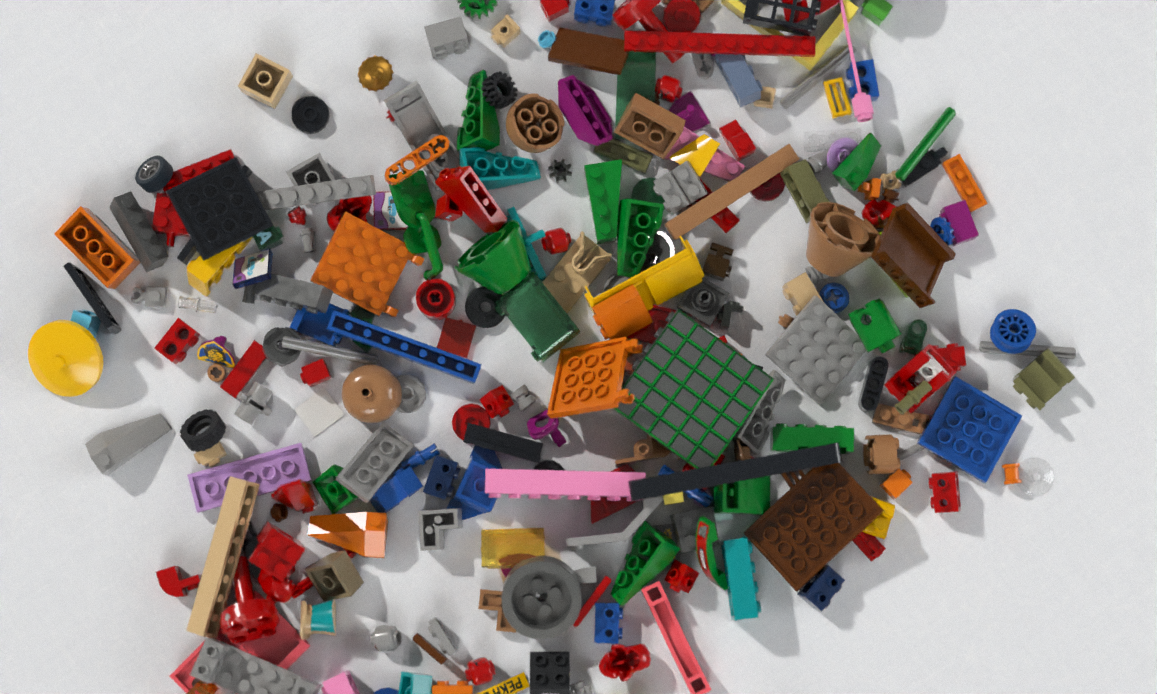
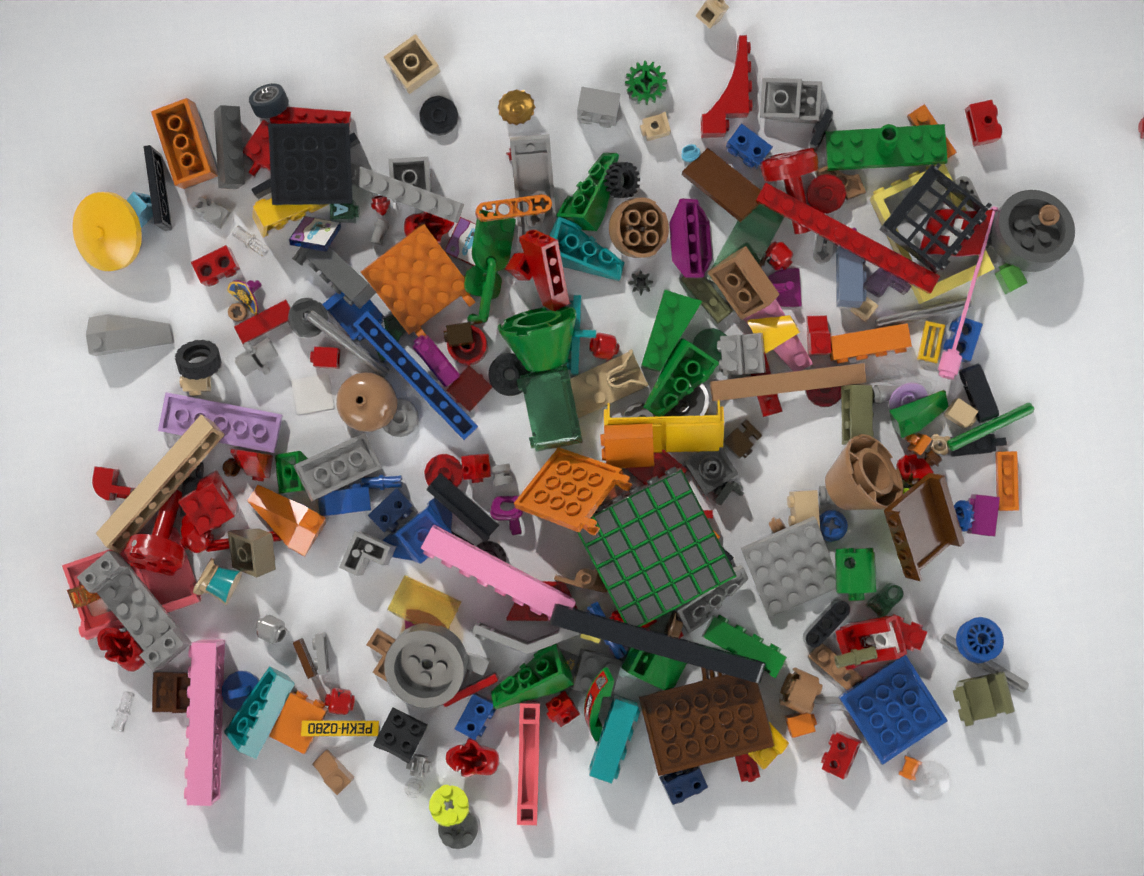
camera: 30 degrees right, 5 degrees up
none -> magenta piece [413,335,460,387]
none -> dark brown brick [443,322,474,347]
none -> orange brick [830,323,912,364]
none -> clear purple brick [863,268,912,298]
none -> tan brick [943,398,978,429]
none -> black beam [959,363,999,423]

